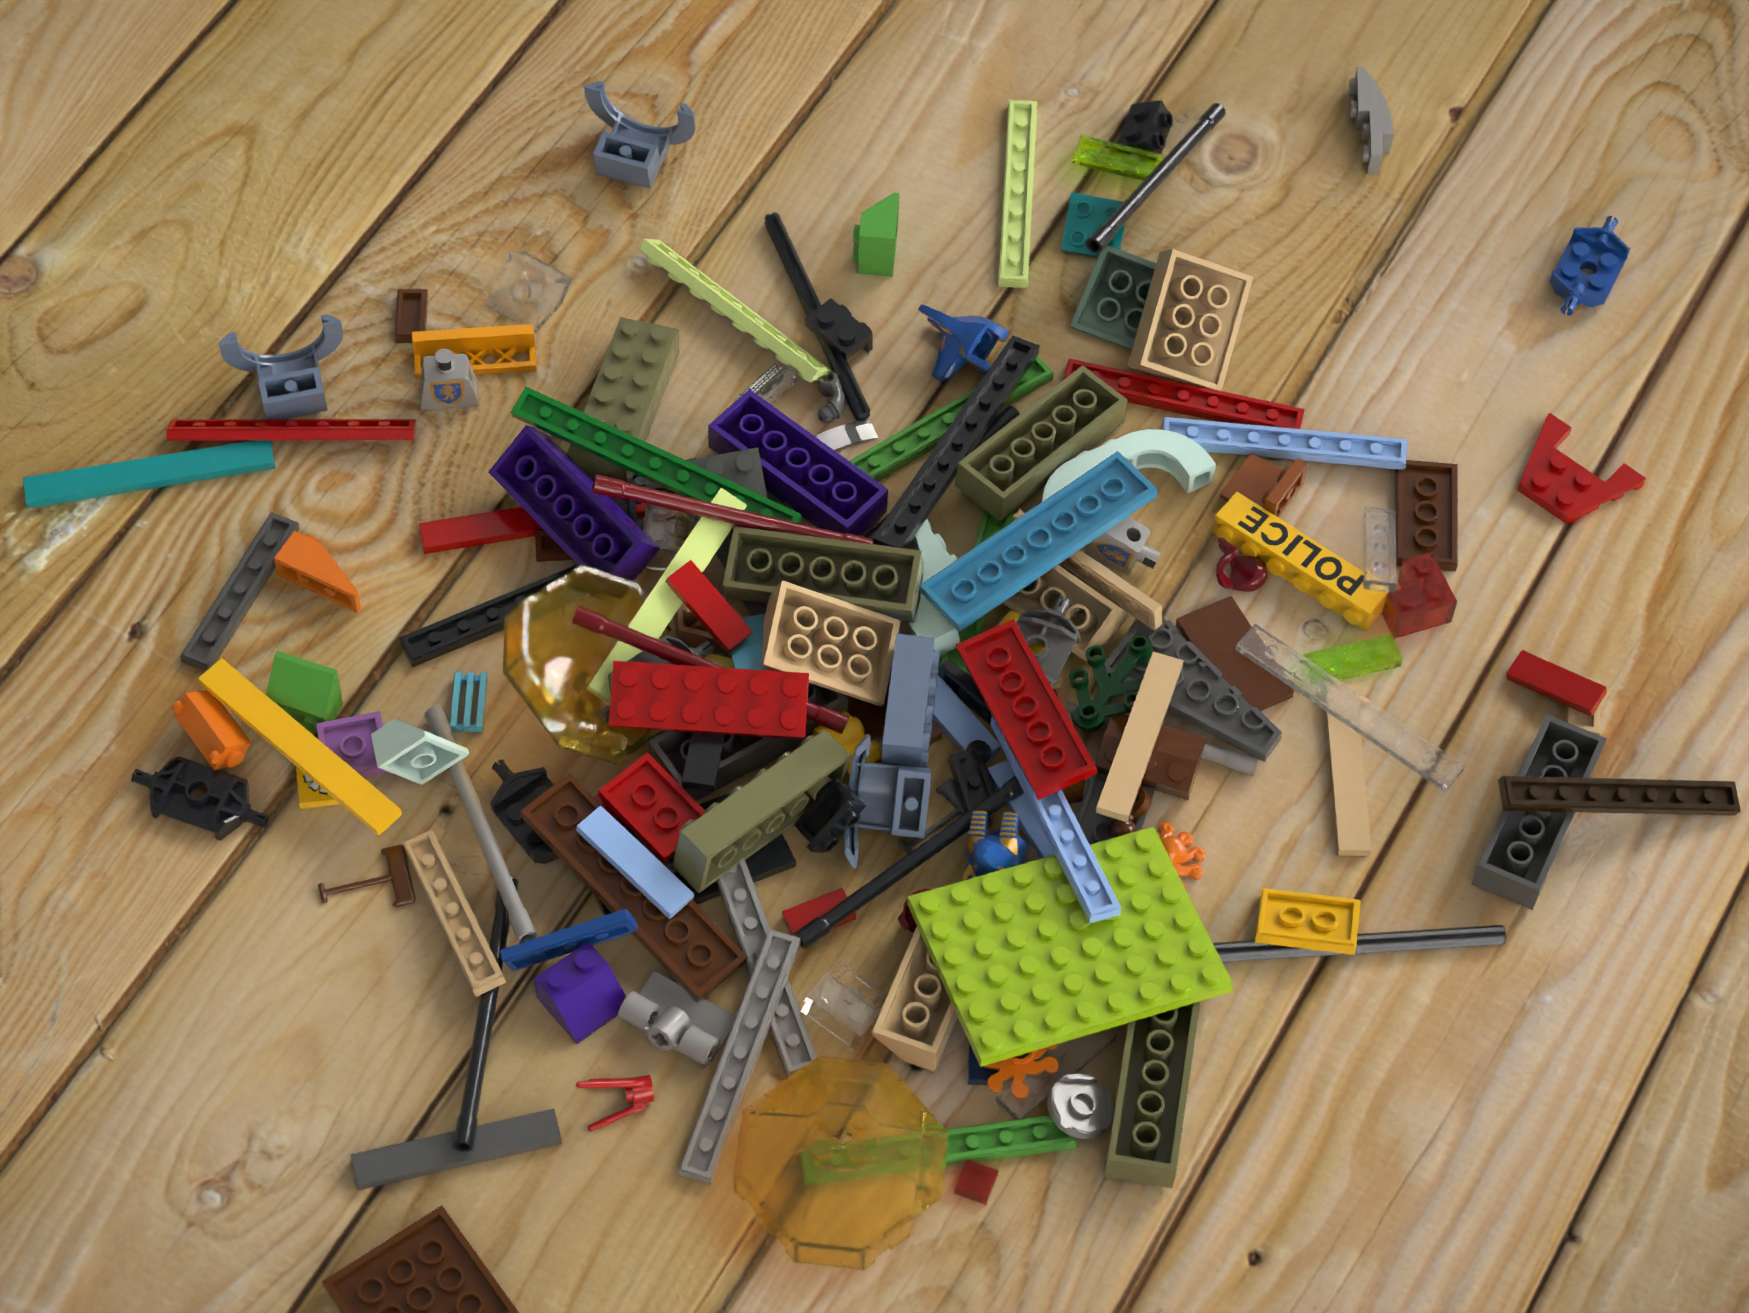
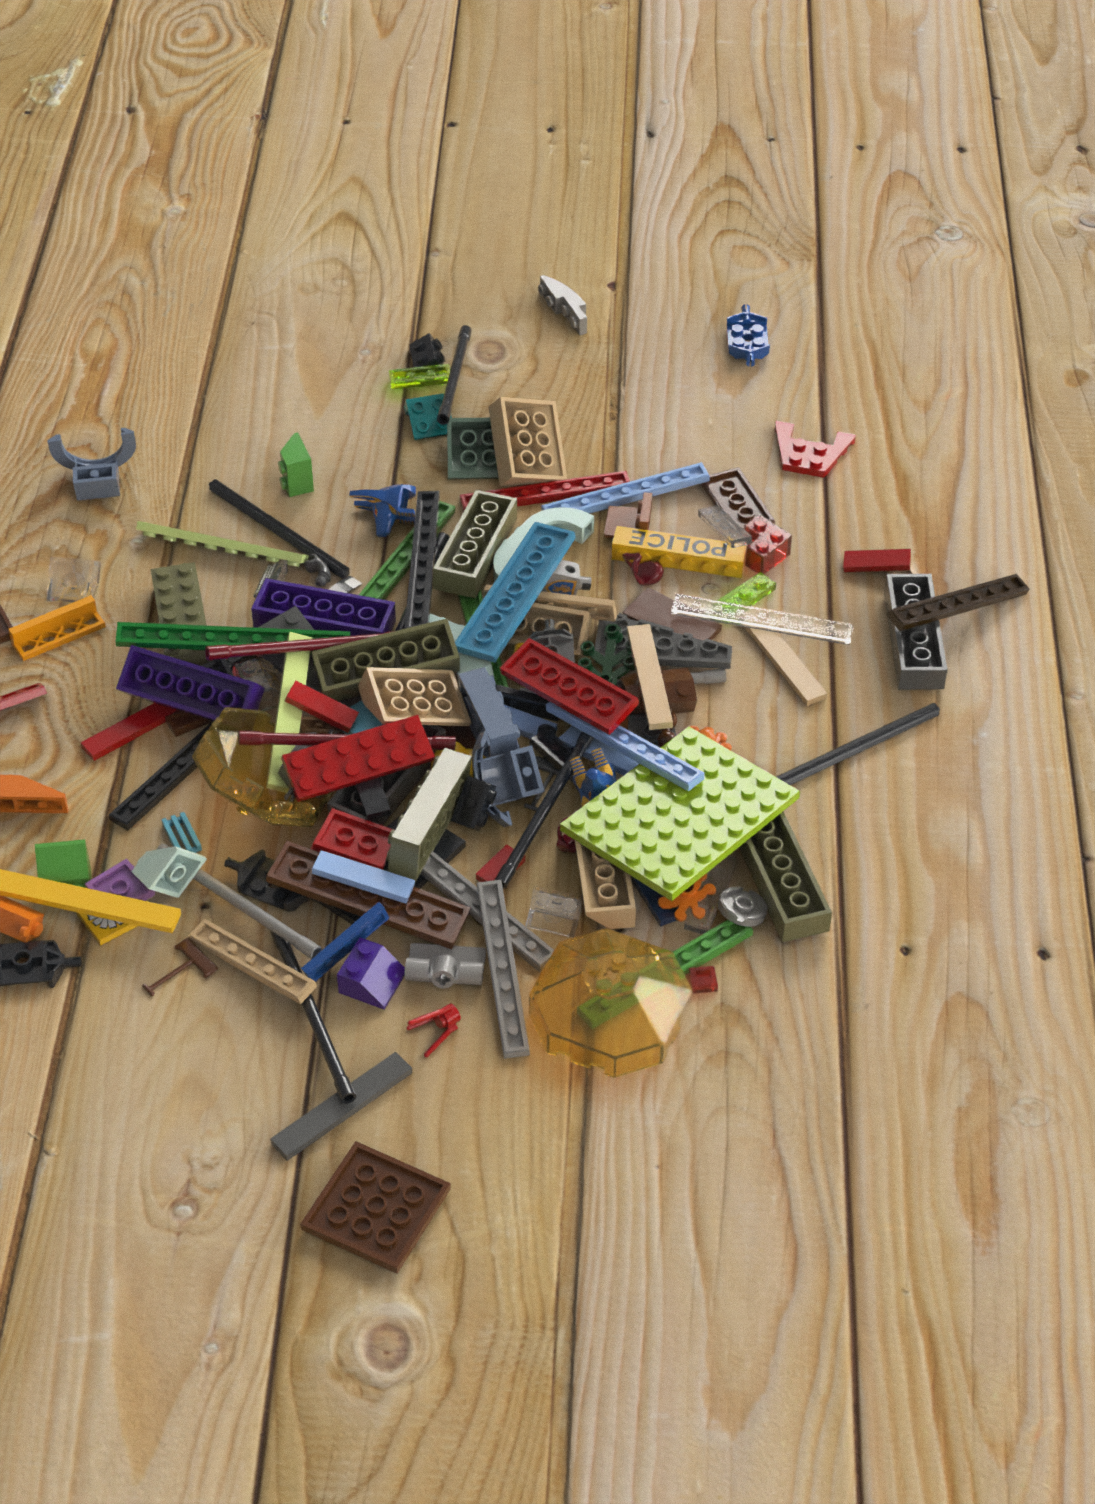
camera: 25 degrees left, 10 degrees down
light grey torso [419,349,479,410] -> none
black bracket [805,298,873,361] -> none
yellowish green tile [998,100,1037,288] -> none
yellow tile [1255,888,1361,955] -> none

